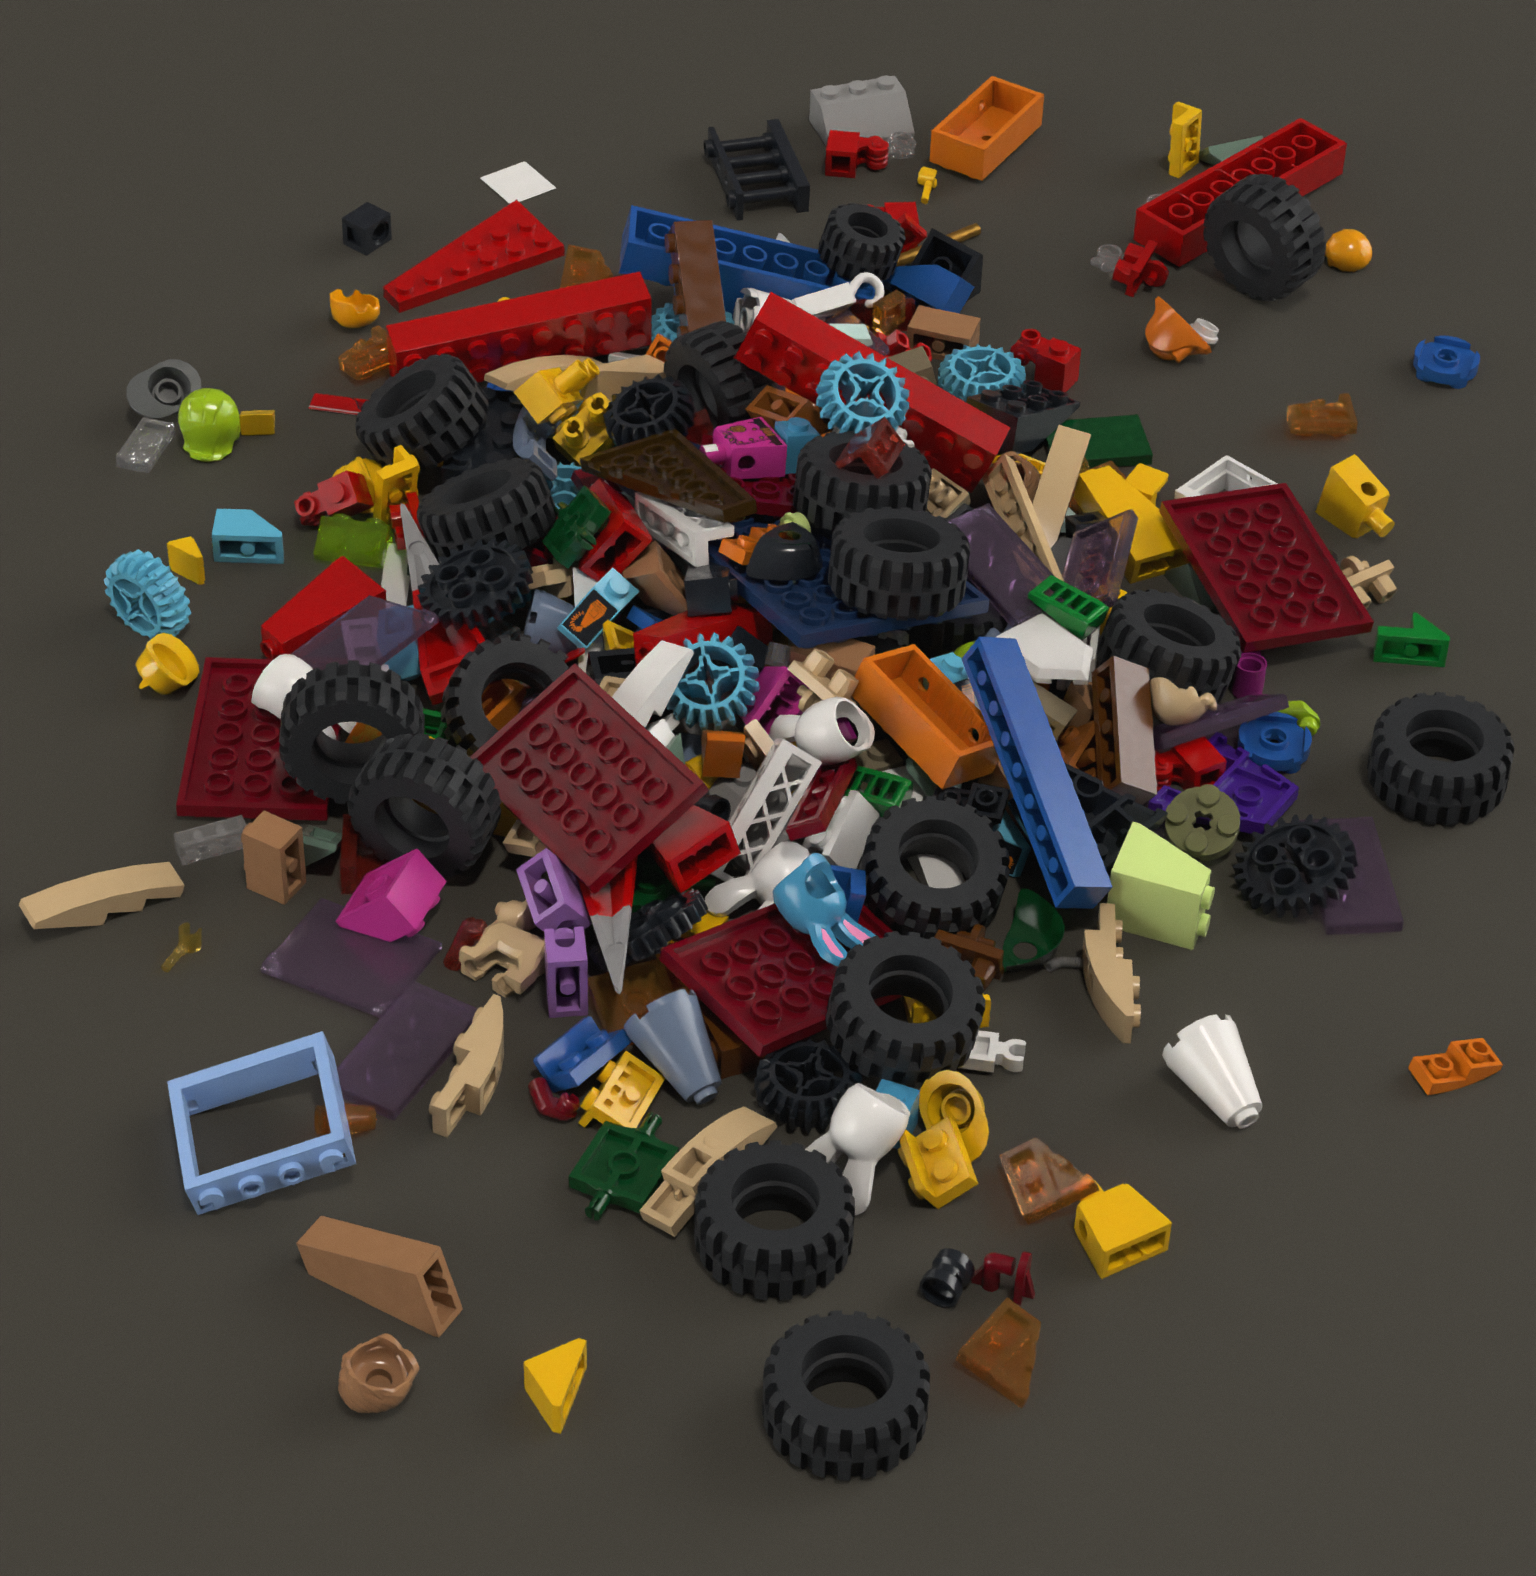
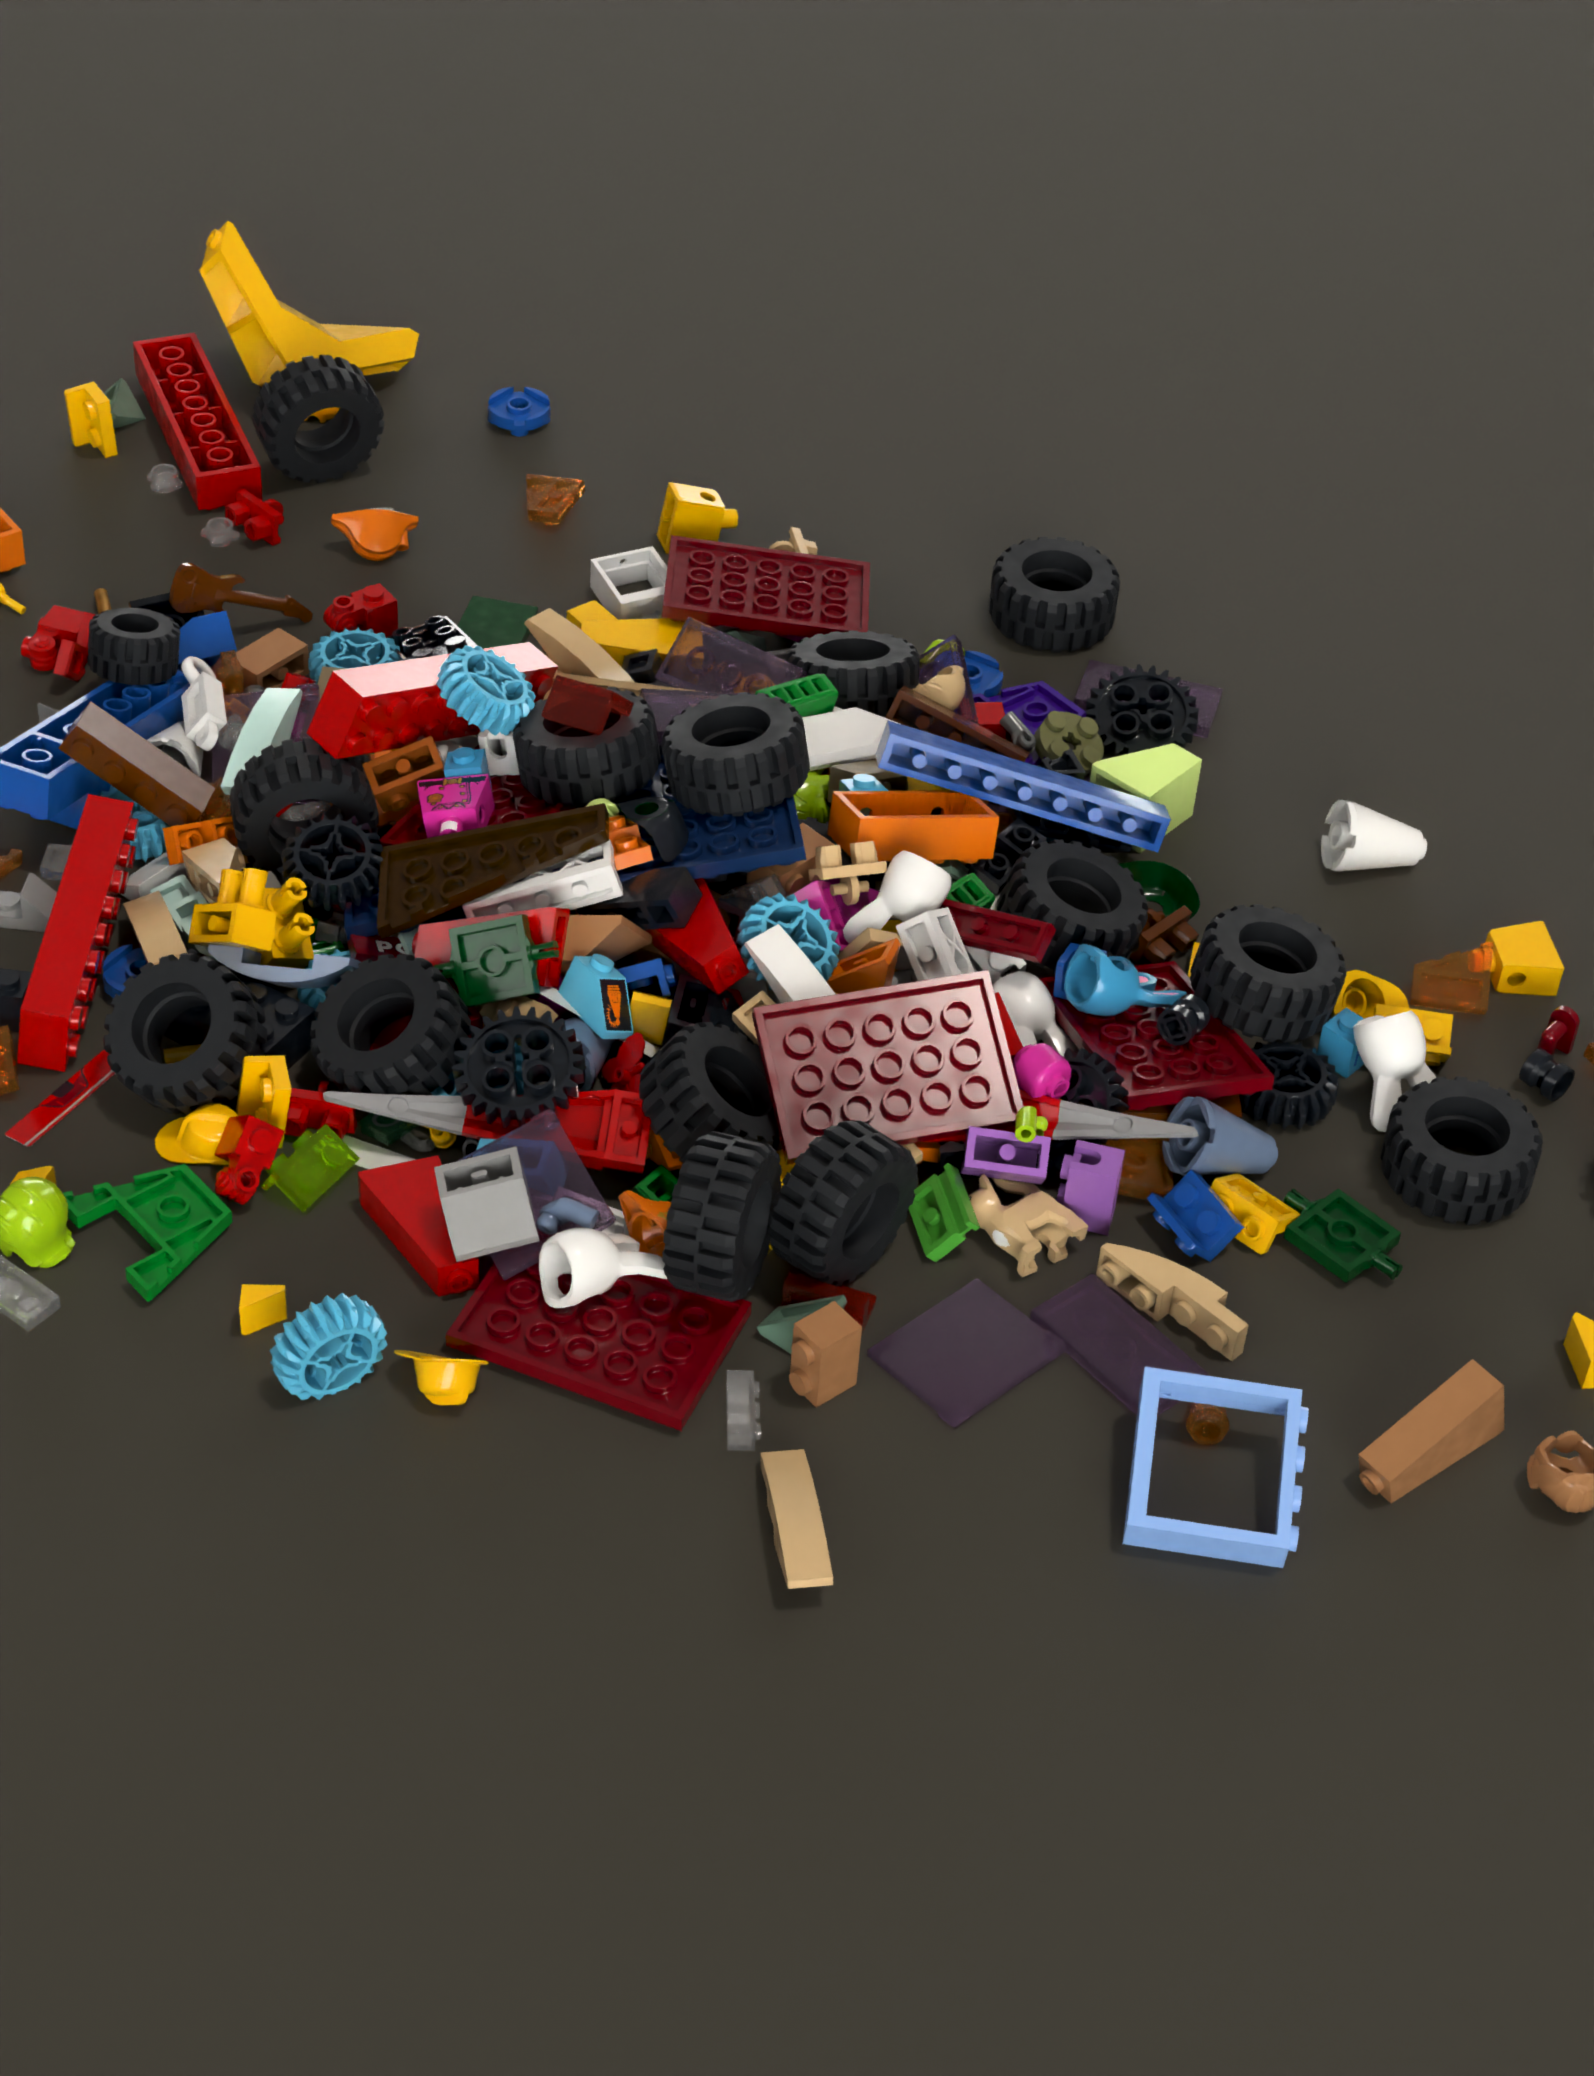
camera: 70 degrees left, 0 degrees up
clear yellow hand [161,922,202,972] -> none
medium azure slope [212,509,284,564] -> none
dark pink slope [335,849,447,942] -> none
clear red arm [443,917,487,971] -> none
dark red arm [528,1077,580,1121] -> none
tan slope [639,1106,777,1237] -> none
tan slope [1082,903,1141,1043] -> none
green slope [1373,612,1450,667] -> none
orange slope [1408,1038,1503,1095] -> none
none -> green wing [63,1164,233,1302]
none -> reddish brown piece [169,563,313,623]
none -> yellow panel [199,221,419,387]
none -> light grey slope [434,1146,539,1262]
none -> sand blue arm [536,1197,599,1235]
none -> bright green plate [908,1163,980,1262]
none -> dark grey arm [999,711,1036,754]
none -> dark pink head [1012,1043,1072,1099]
none -> lime arm [1015,1106,1048,1143]
none -> black wheel [1157,994,1210,1046]

